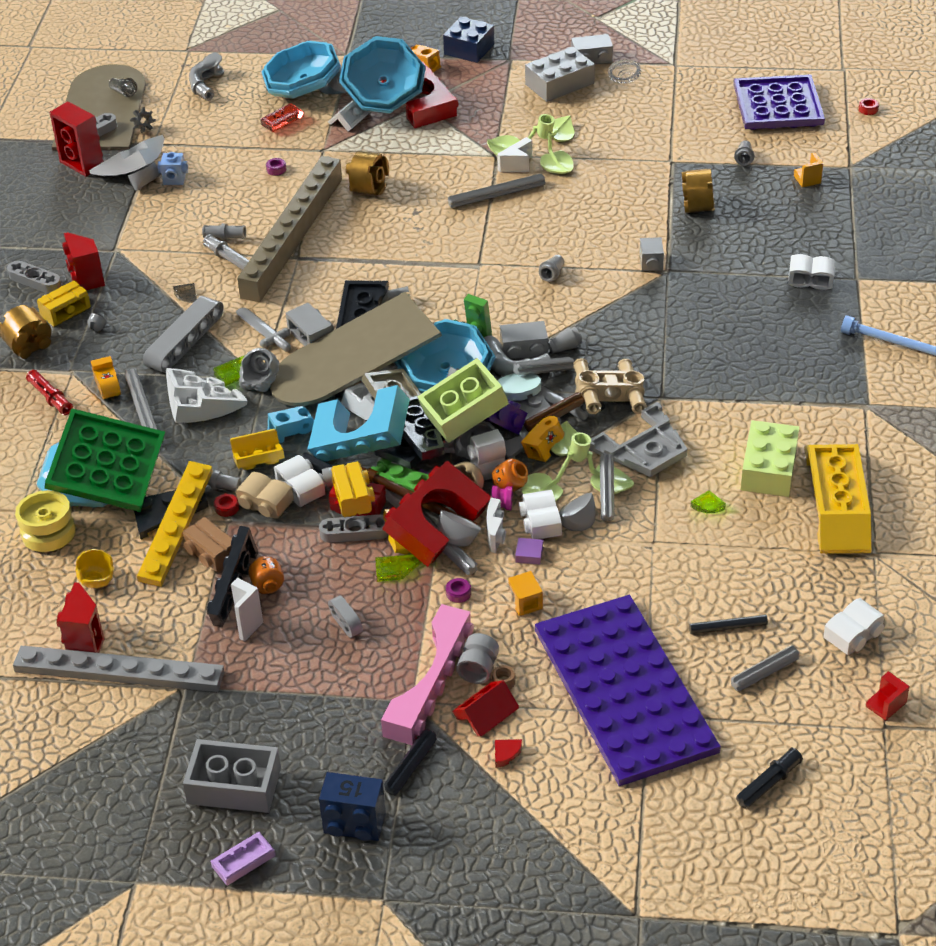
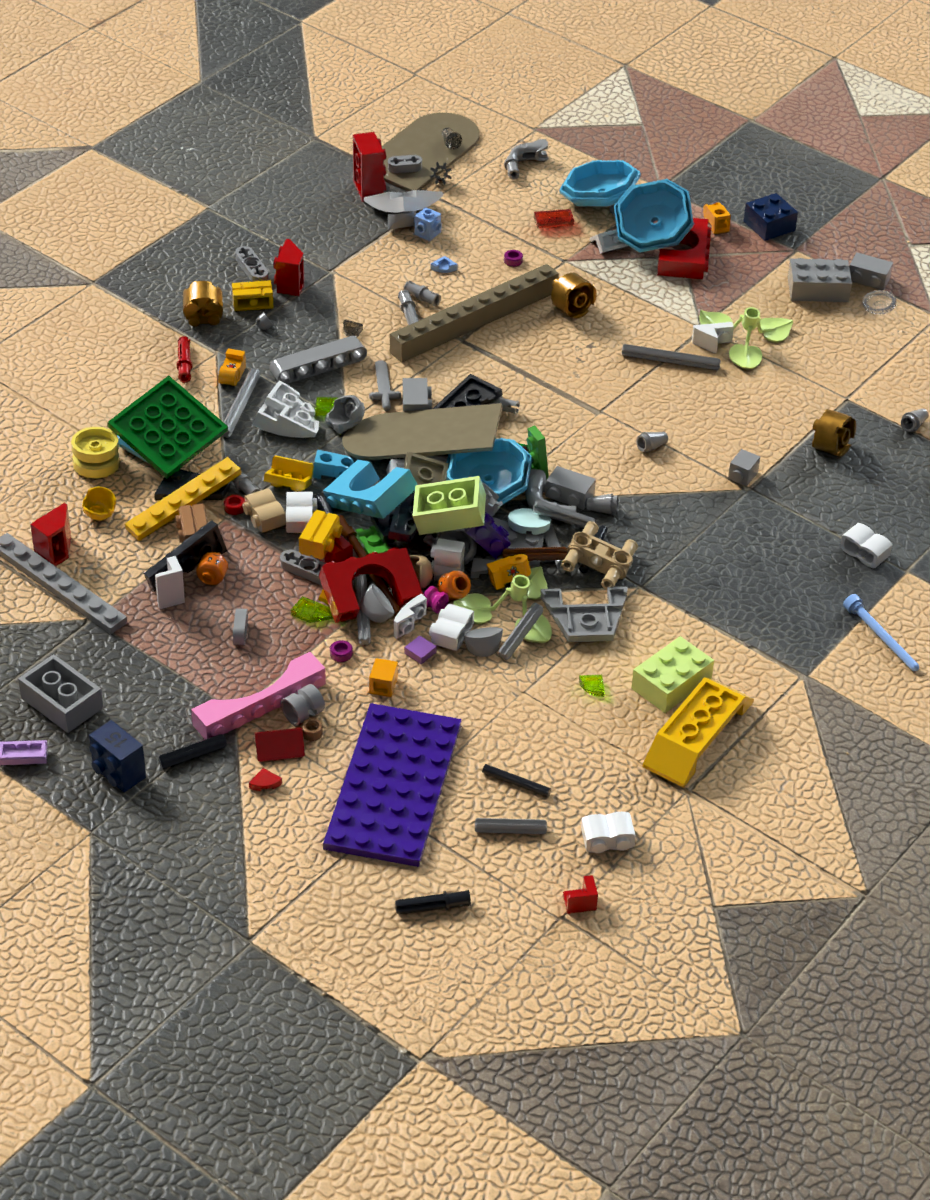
camera: 30 degrees right, 0 degrees up
none -> light blue tile [430,256,458,273]

